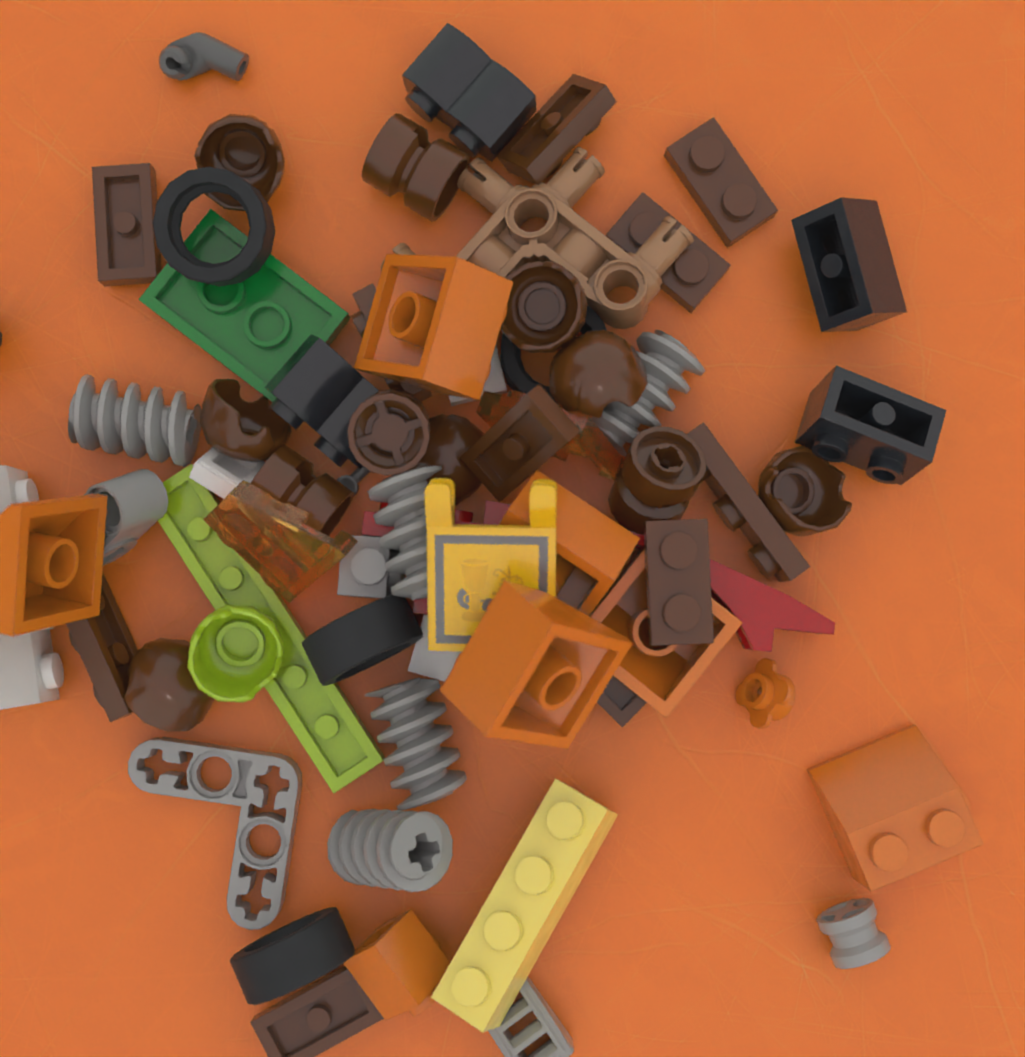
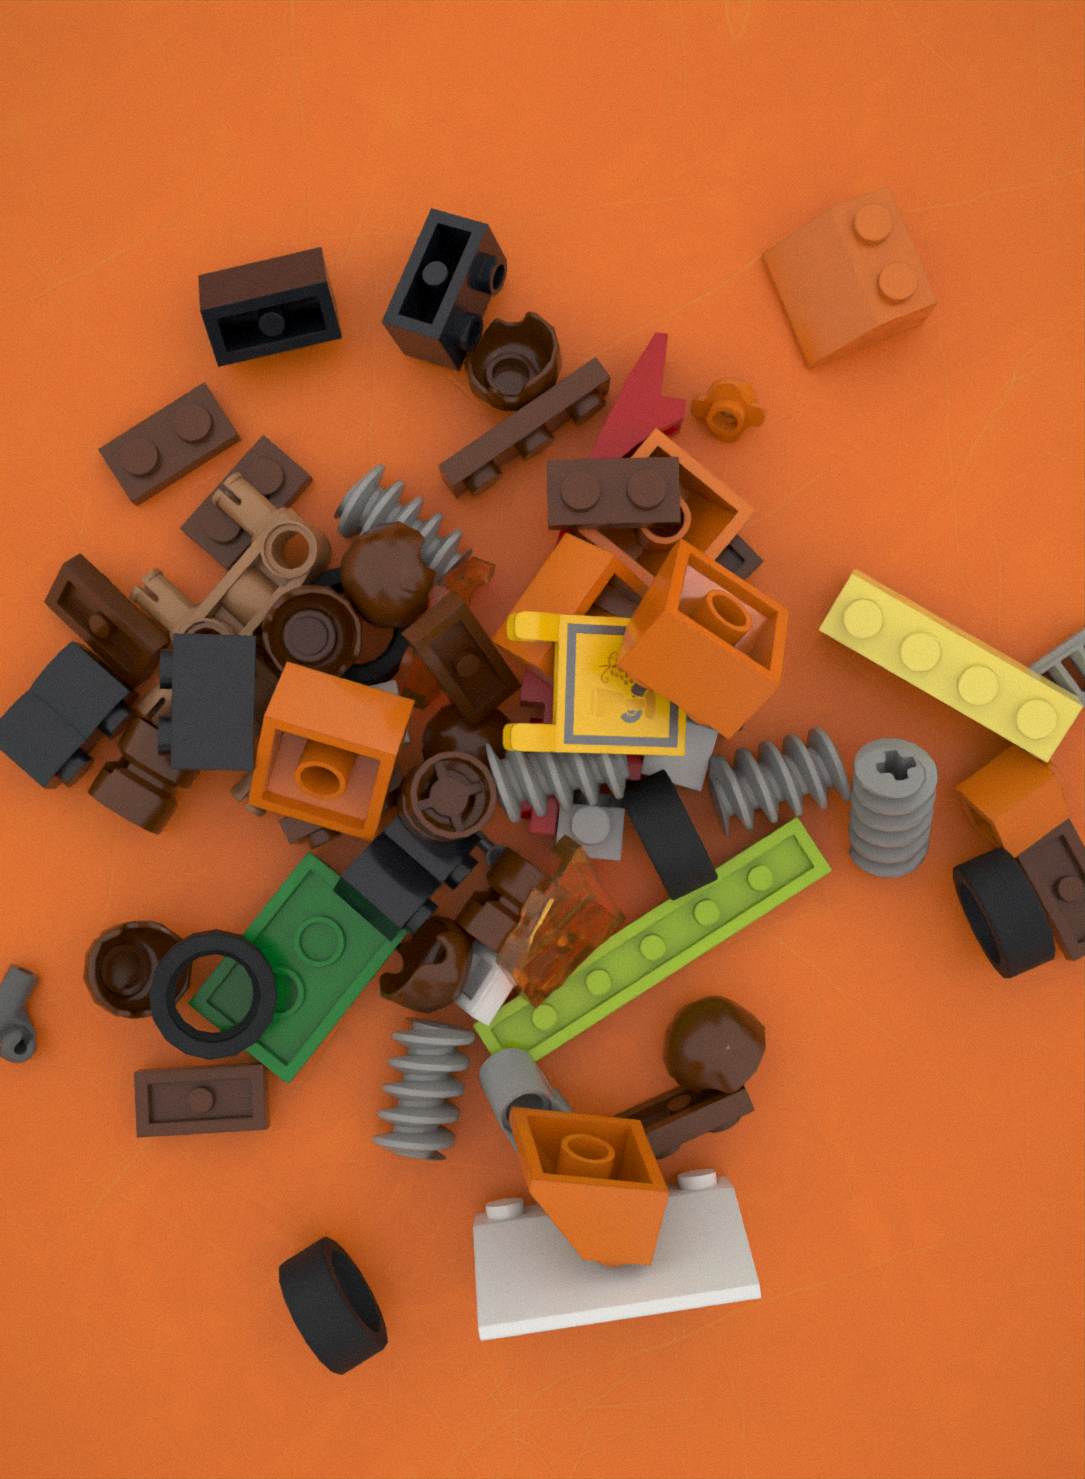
camera: 85 degrees left, 0 degrees up
light grey beam [128,737,302,930] -> none
lime hair [187,605,284,702] -> none
reddish brown wheel [608,426,707,535] -> none
light grey wheel [816,898,891,969] -> none
none -> black brick [158,633,256,771]

